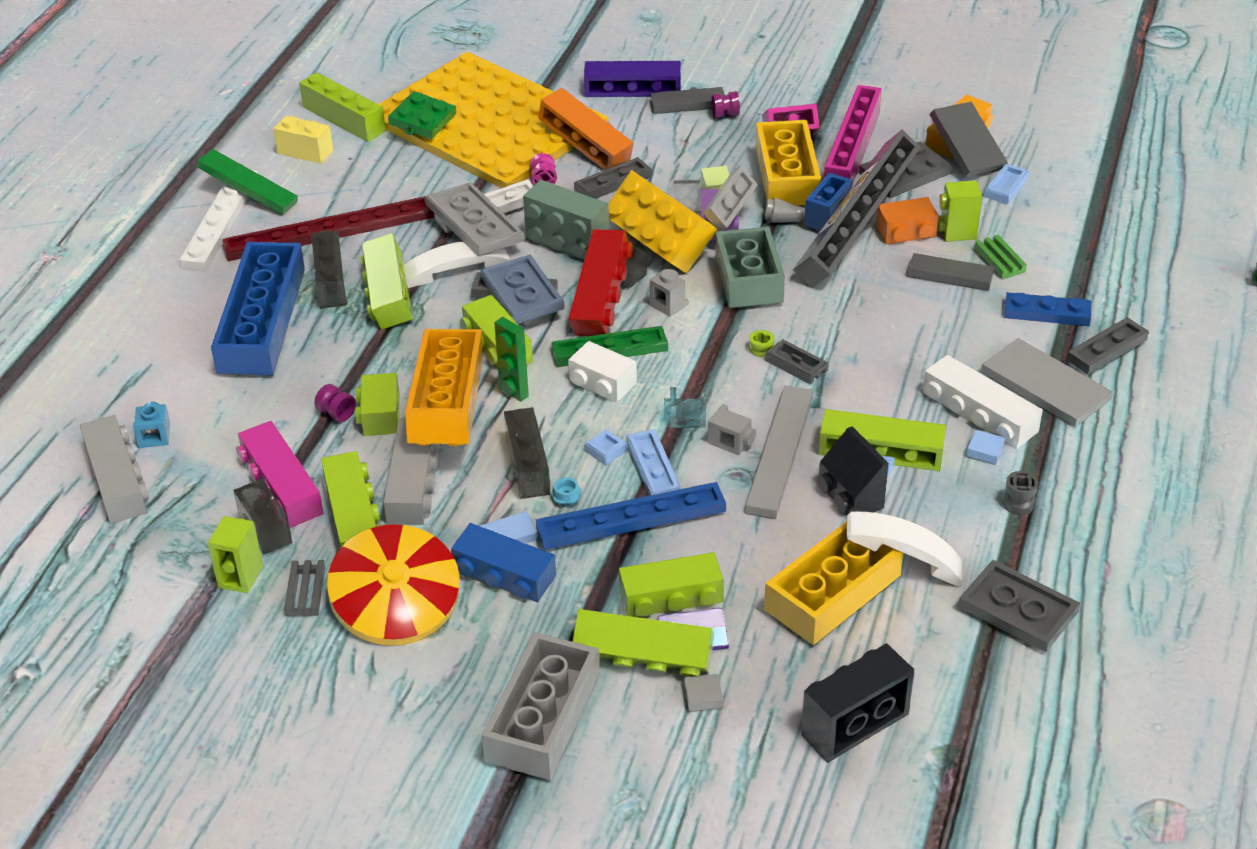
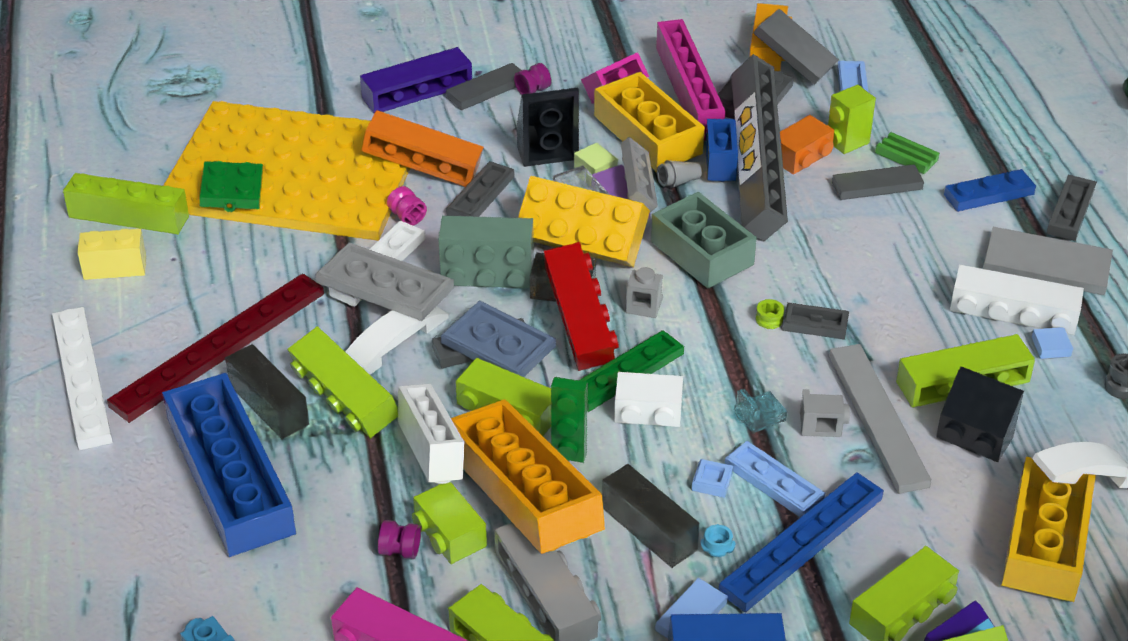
camera: 30 degrees left, 0 degrees up
green tile [197,149,298,215] -> none
none -> white brick [398,384,464,484]
none -> black slope [517,87,579,167]

